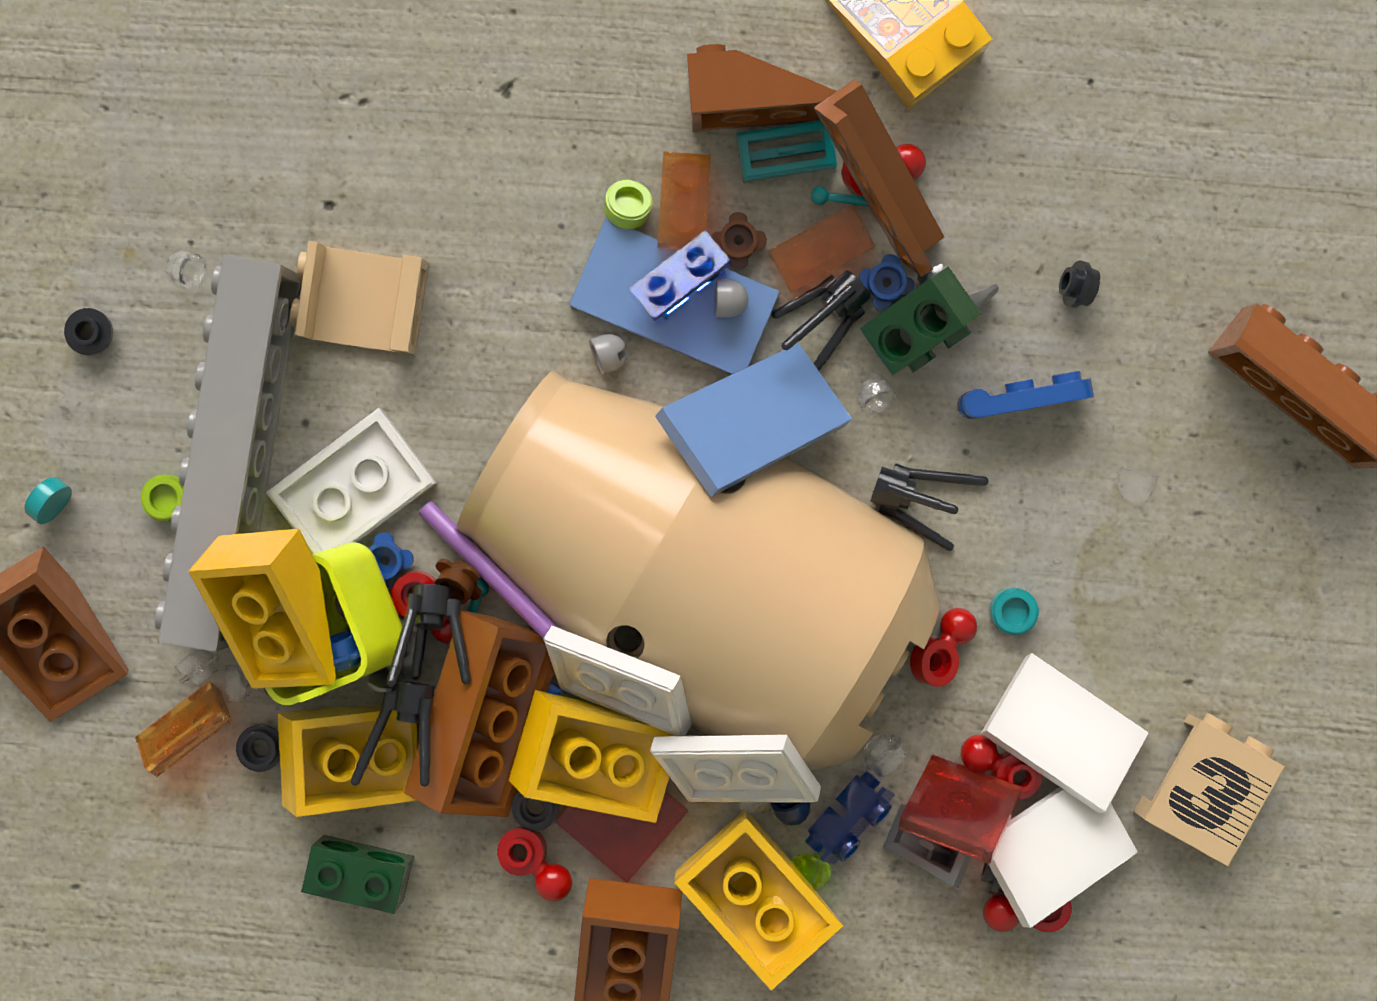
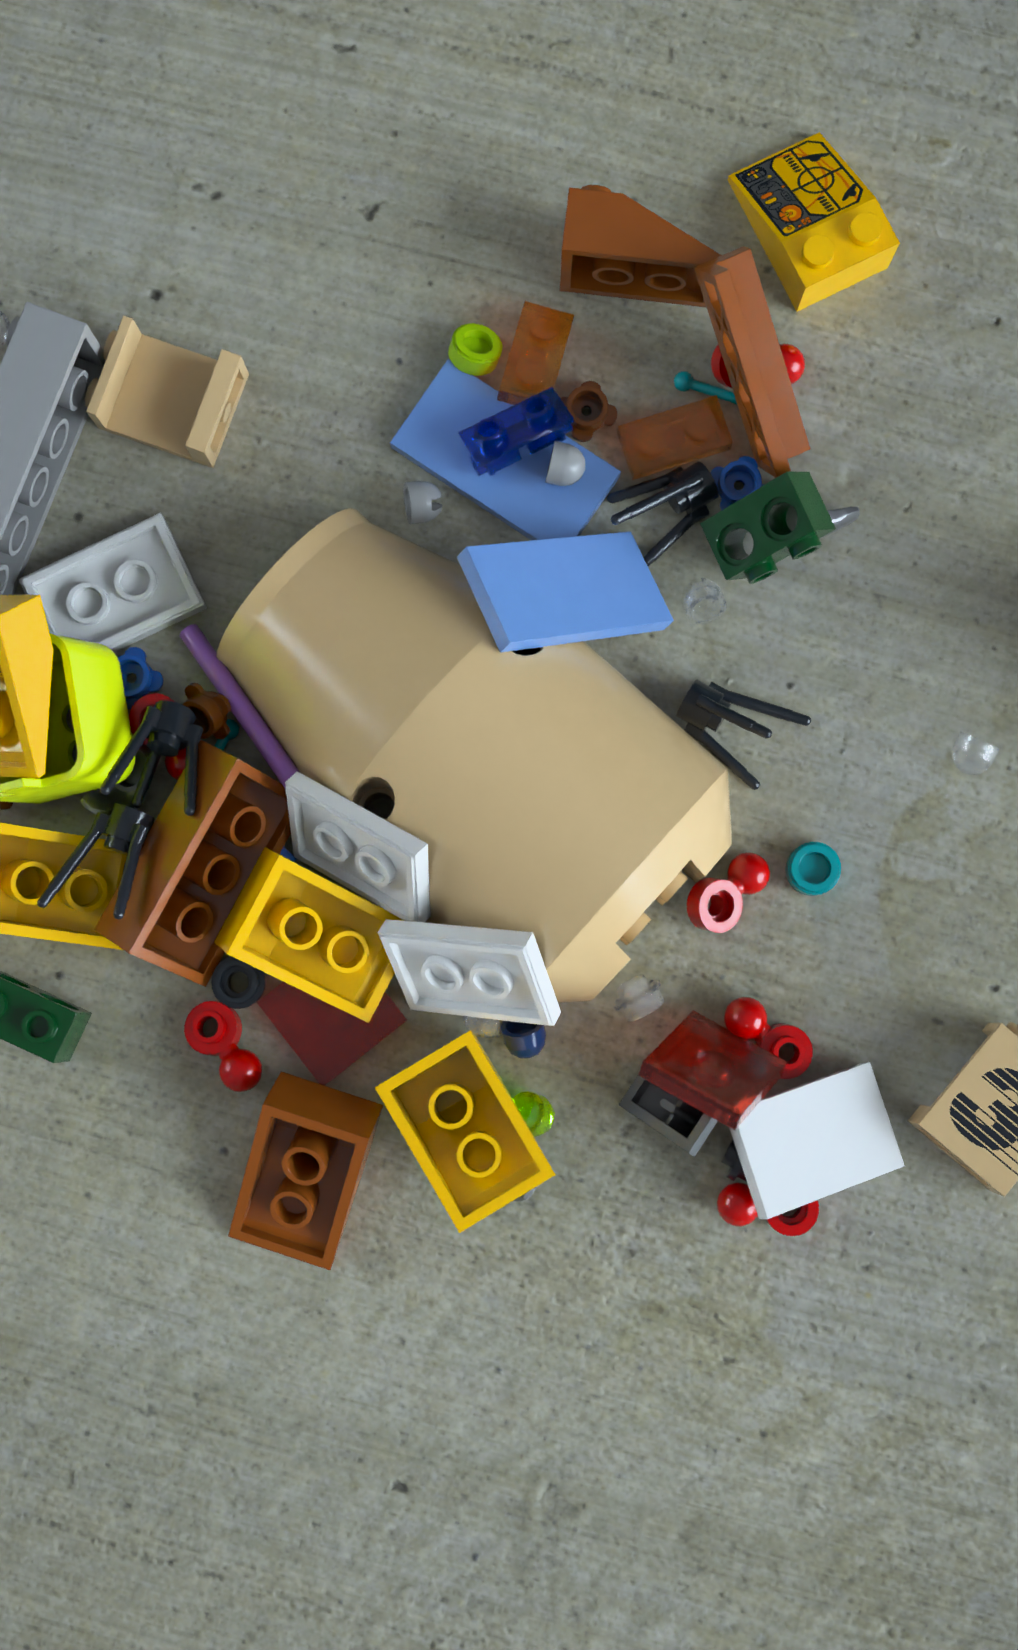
camera: 20 degrees right, 5 degrees down
blue plate [330,630,361,671] -> none
teal tile [736,120,837,183] -> none
clear blue hinge [805,770,896,865] -> none
blue plate [957,371,1094,419] -> none
white tile [981,653,1148,813] -> none
black plate [1059,260,1100,308] -> none

